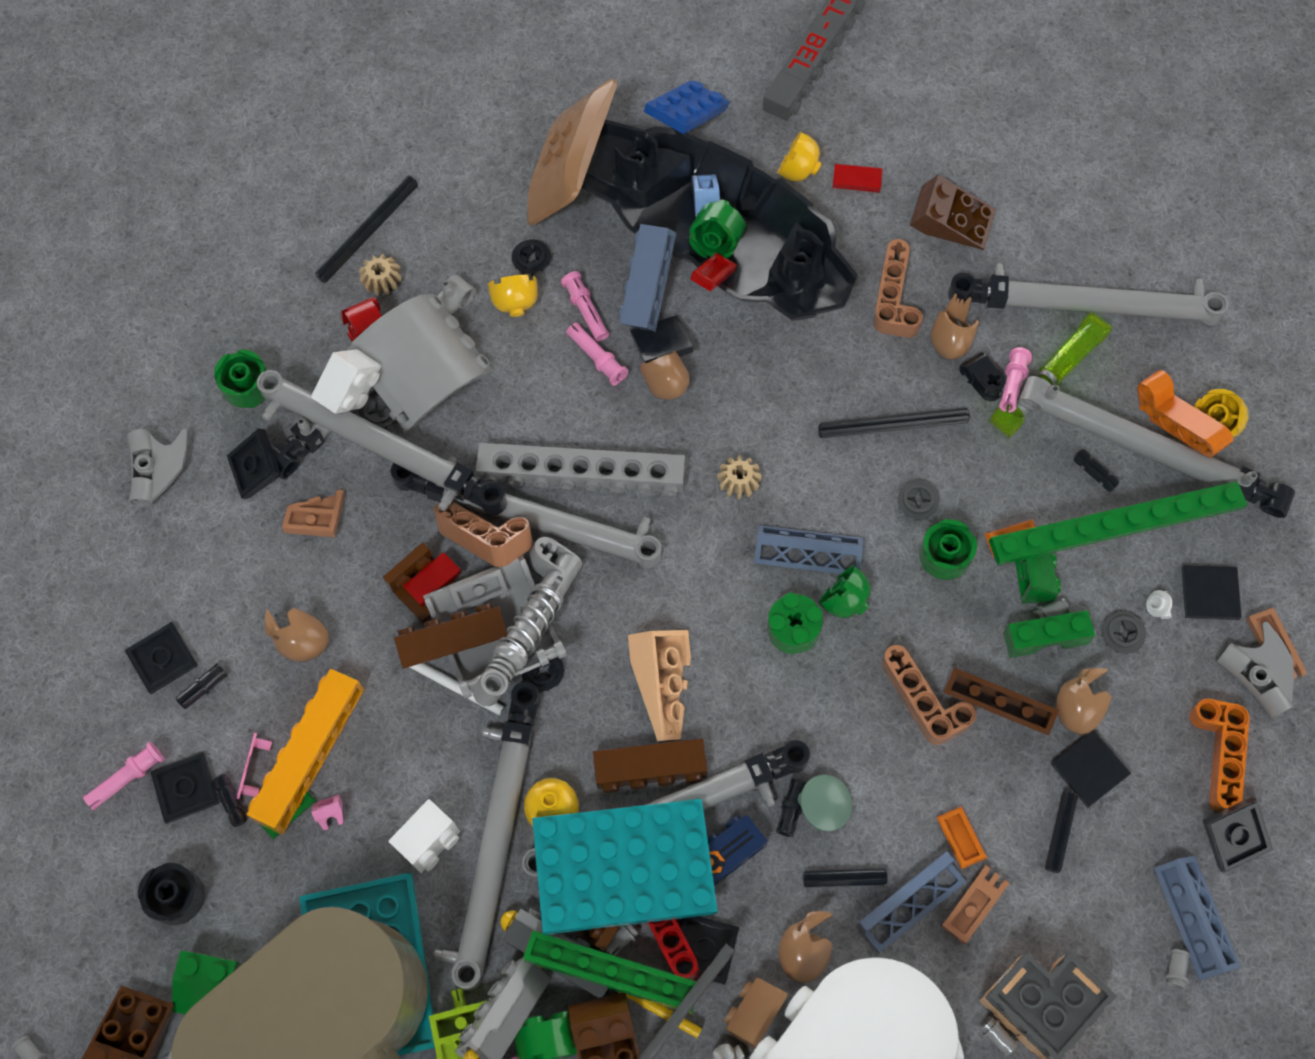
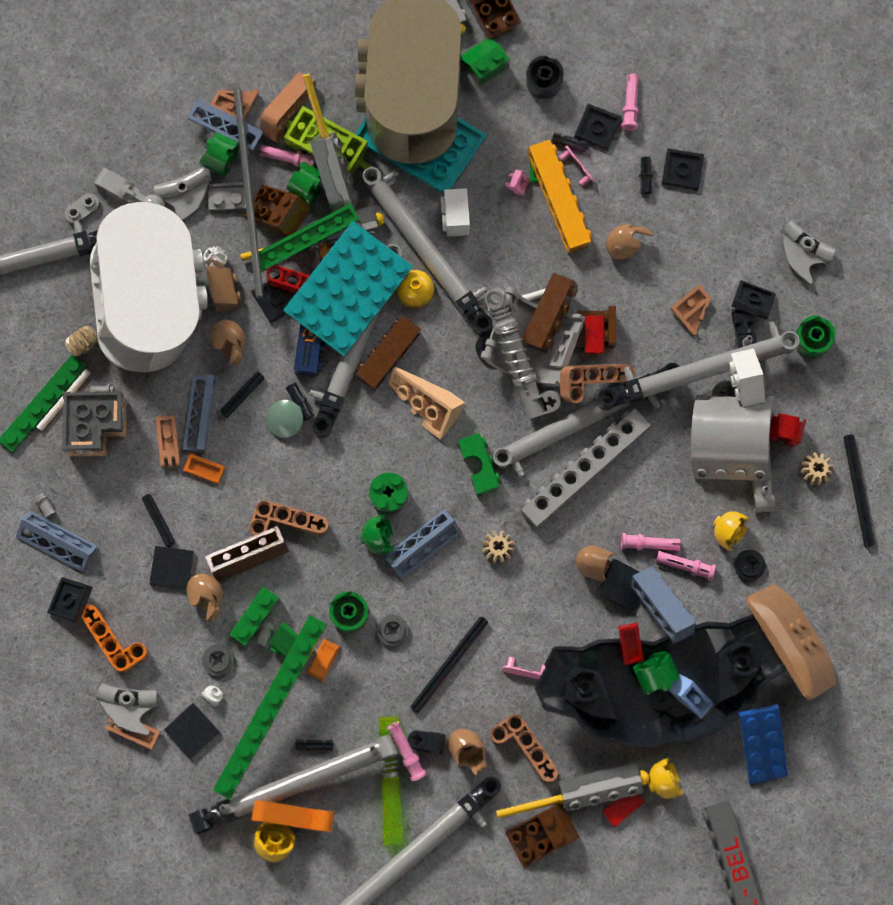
camera: 130 degrees right, 10 degrees up
none -> green arch [458,433,501,497]
none -> piece [496,762,649,819]
none -> bright pink piece [502,657,545,680]

